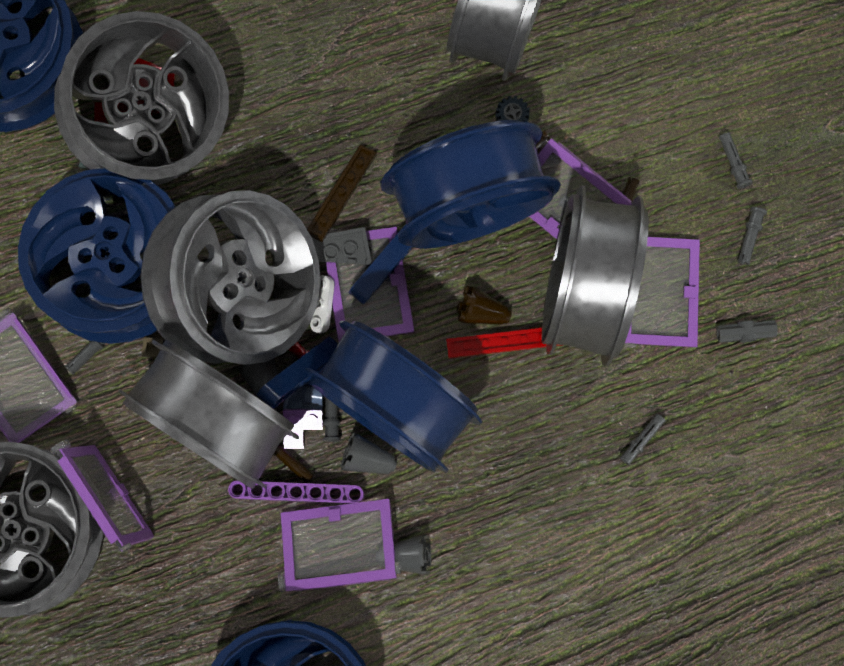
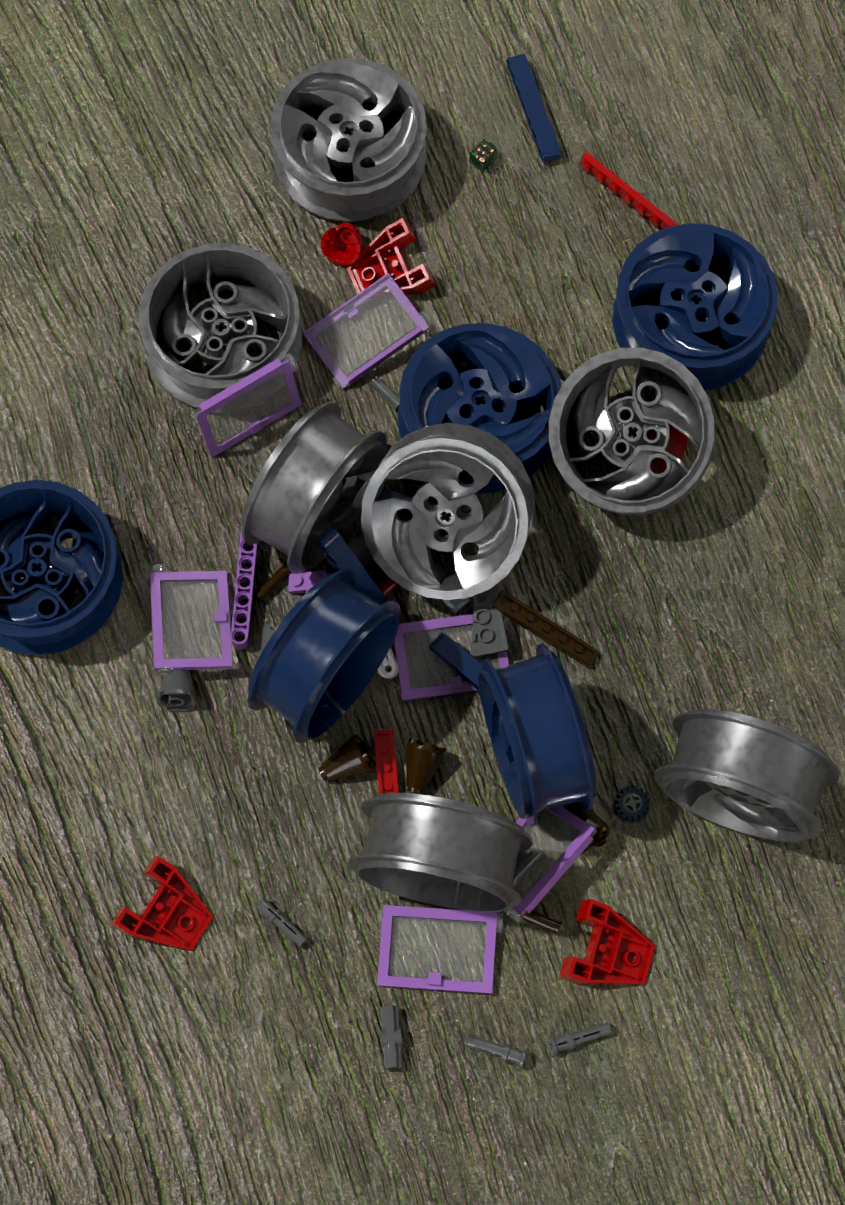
camera: 90 degrees right, 10 degrees down
white plate [310,275,334,333] -> none
none -> red wedge [110,856,213,951]
none -> dark brown cone [318,734,376,781]
none -> red wedge [559,899,655,984]

